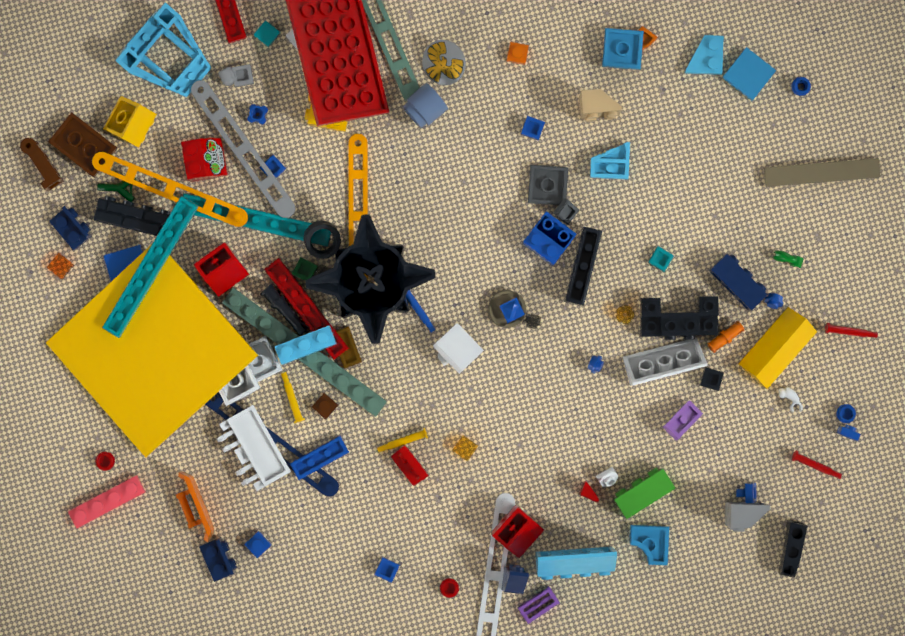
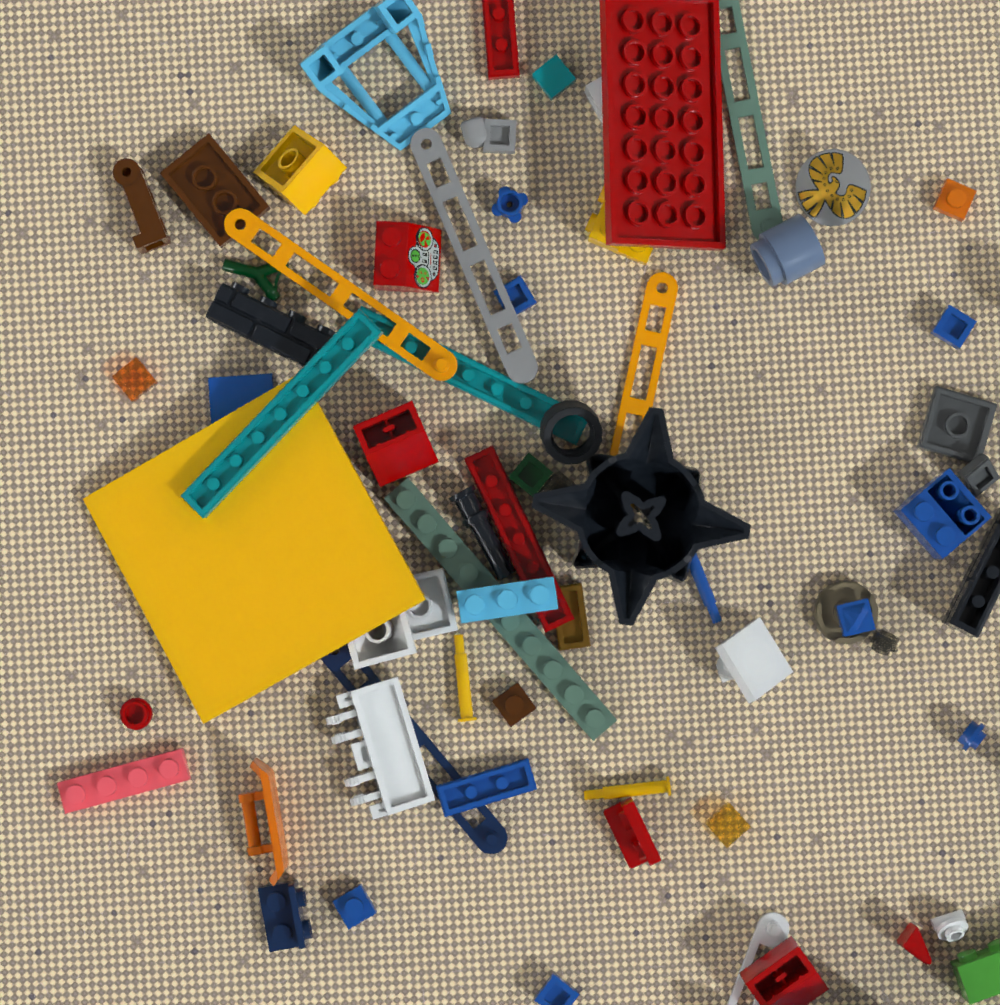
camera: 15 degrees right, 0 degrees up
dark blue bracket [49,206,92,251] -> none

